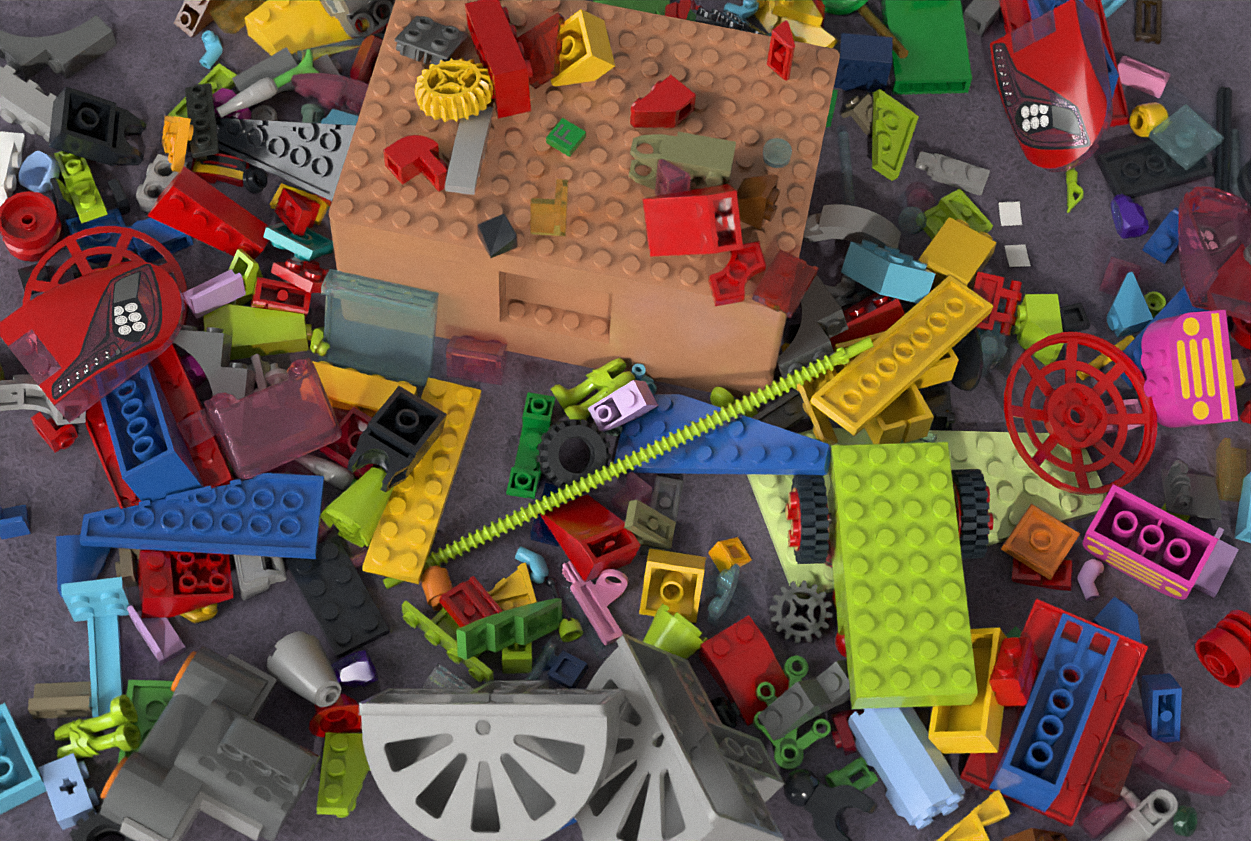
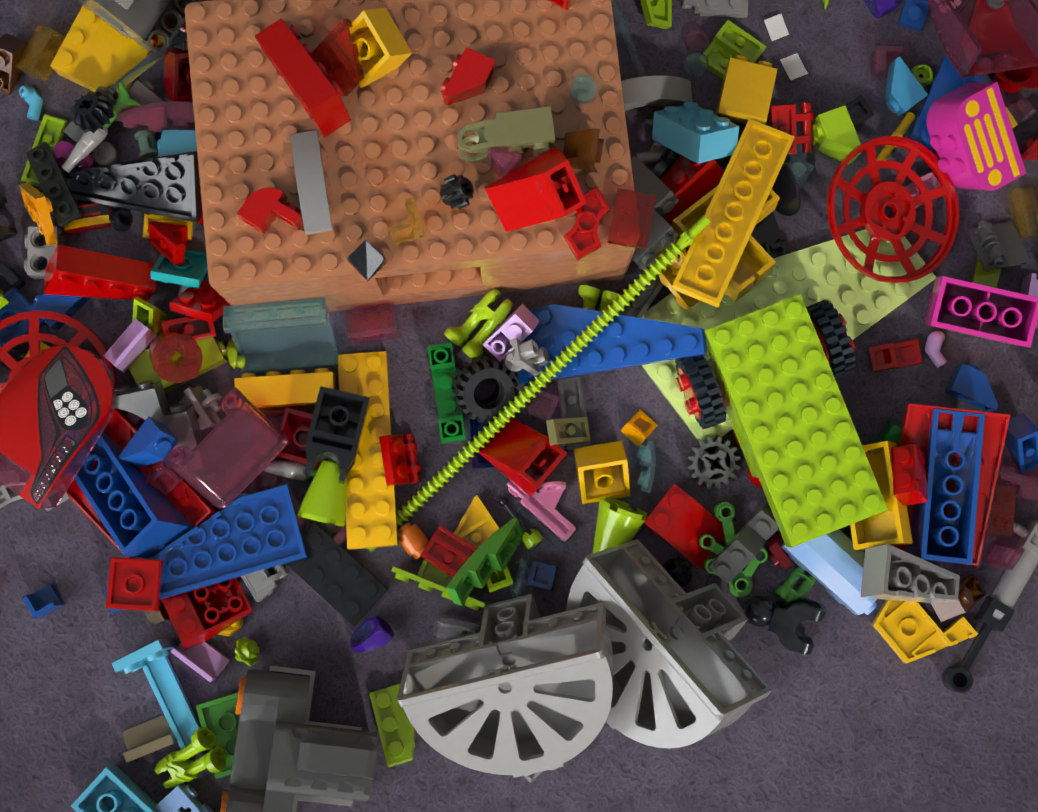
camera: 15 degrees left, 20 degrees up
red bracket [31,412,78,453] -> none
blue slope [56,535,111,598] -> none
light grey cone [267,631,341,707] -> none
red piece [309,694,362,738] -> none
dark grey hinge [394,16,468,65] -> none
yellow gear [415,57,493,122] -> none
medium azure arm [515,546,549,584] -> none
green tile [546,118,586,157] -> none
medium azure arm [631,363,657,394] -> none
orange tile [1001,504,1080,580] -> none
none -> black gear [70,90,115,134]
none -> red plate [106,557,164,611]
none -> blue slope [119,416,179,468]
none -> clear red brick [149,329,203,383]
none -> lime plant [235,637,260,666]
none -> red plate [379,434,422,486]
none -> black gear [440,174,474,209]
none -> light grey hips [505,338,550,376]
none -> light grey wedge [860,544,960,603]

